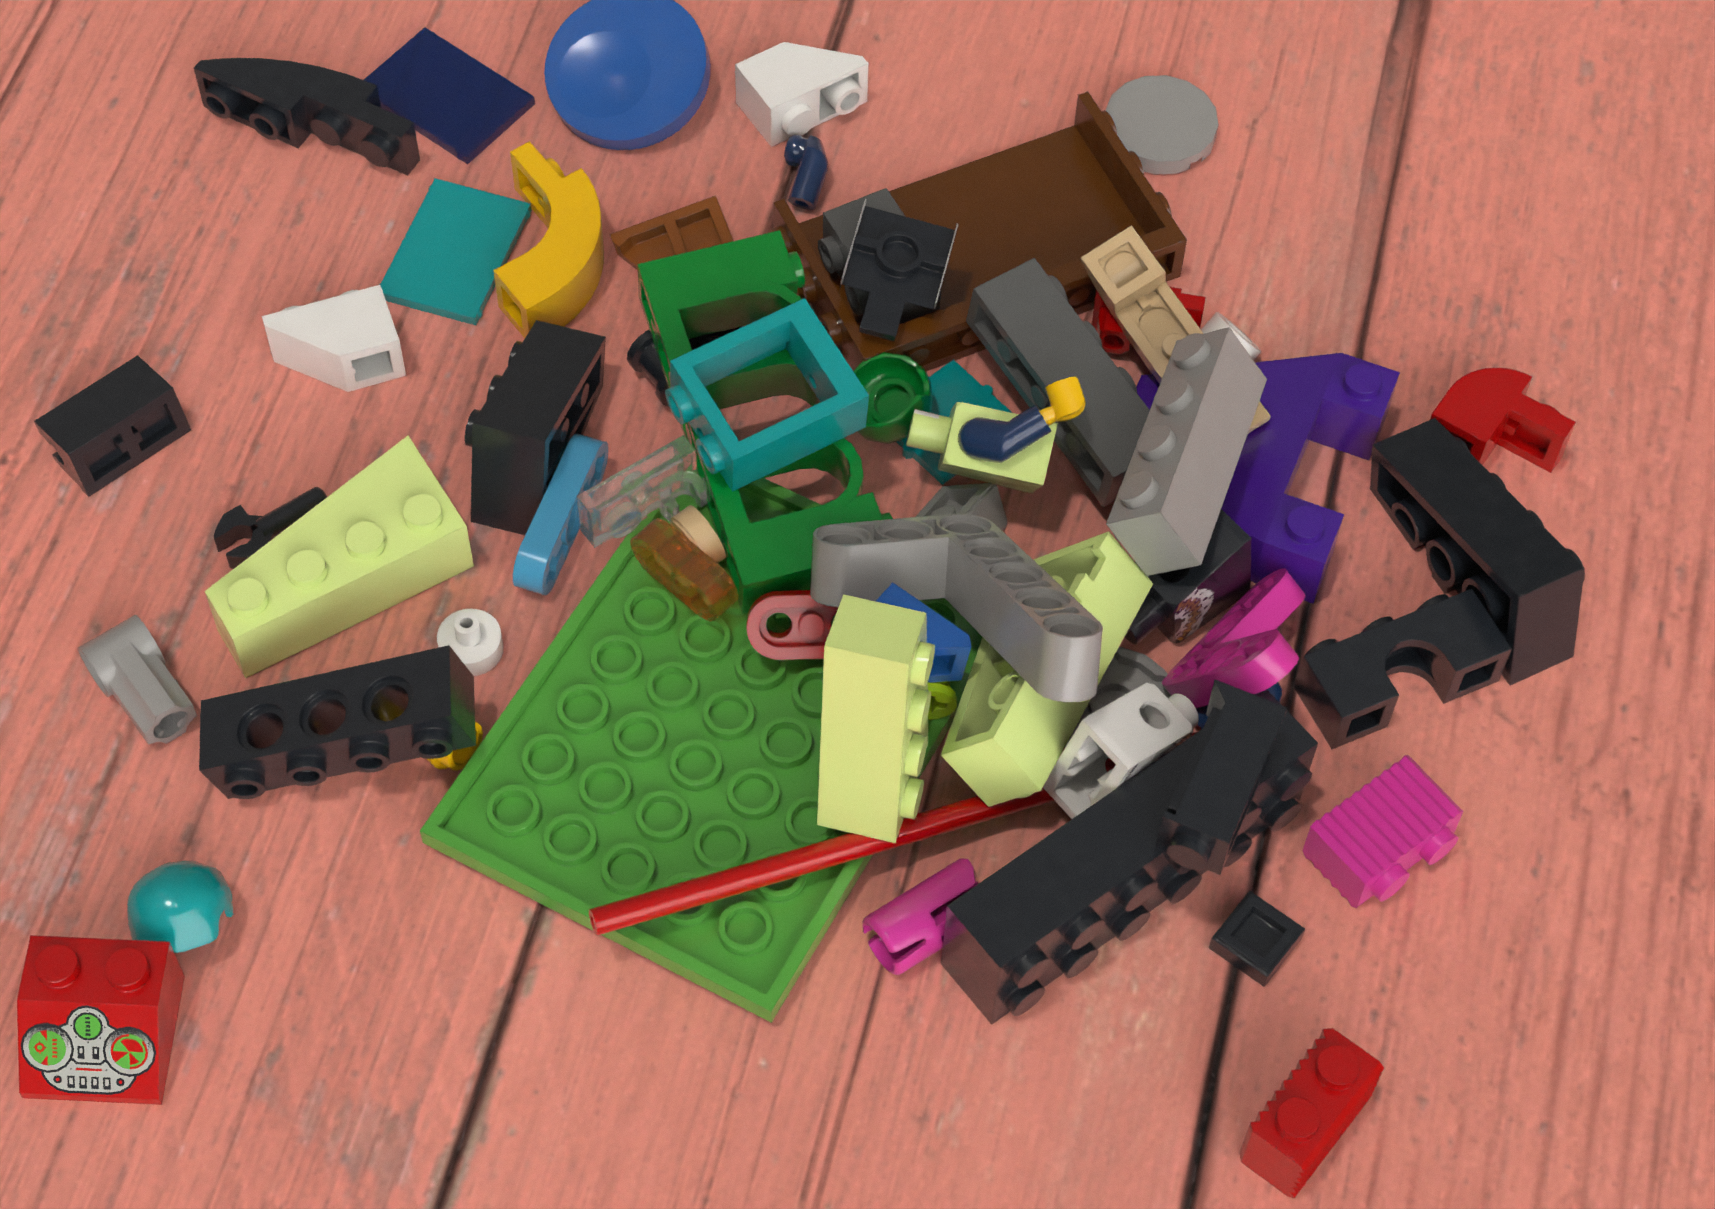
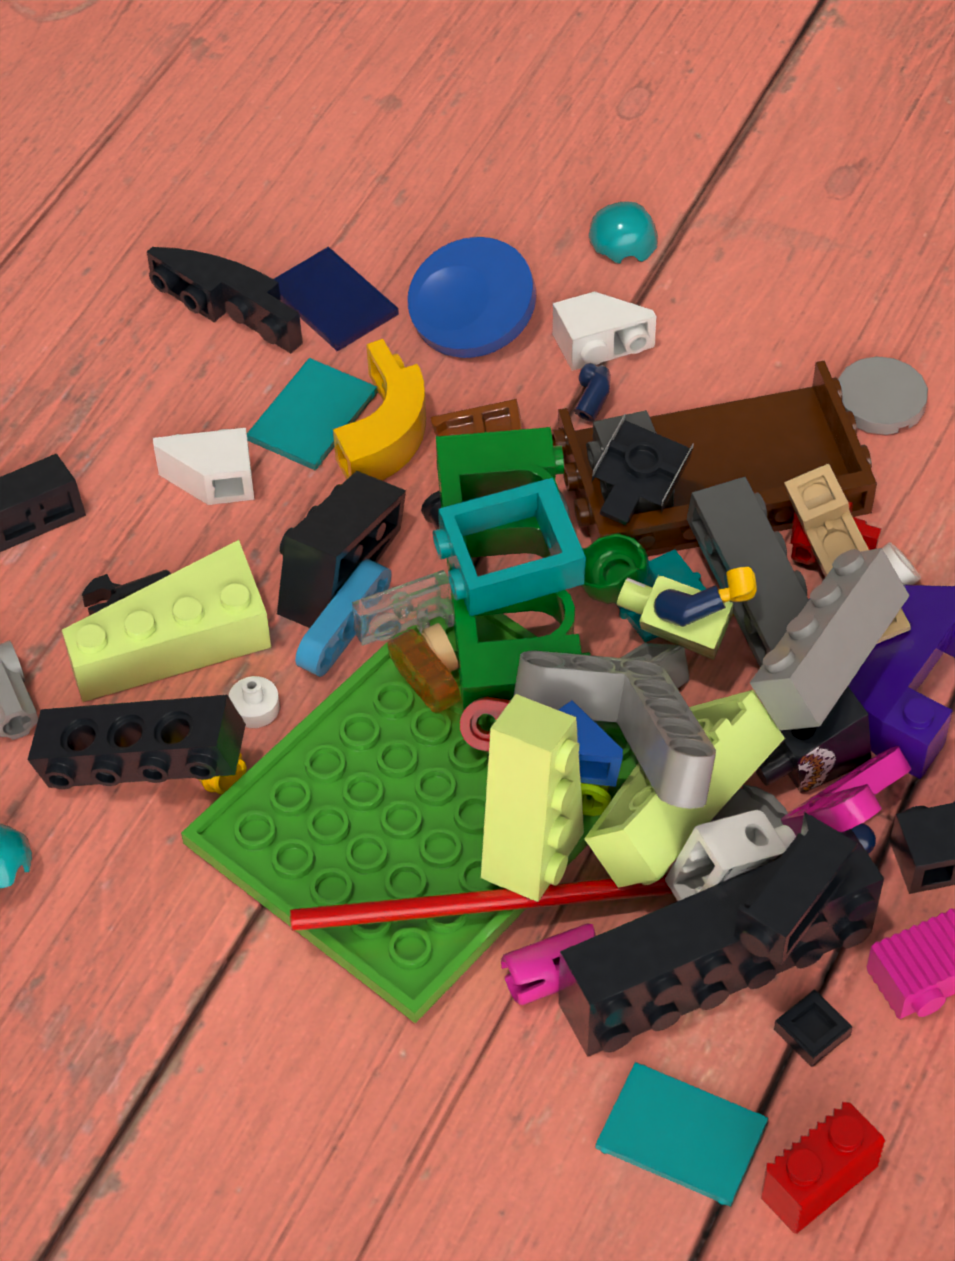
camera: 15 degrees right, 5 degrees down
none -> teal piece [595,1062,769,1207]

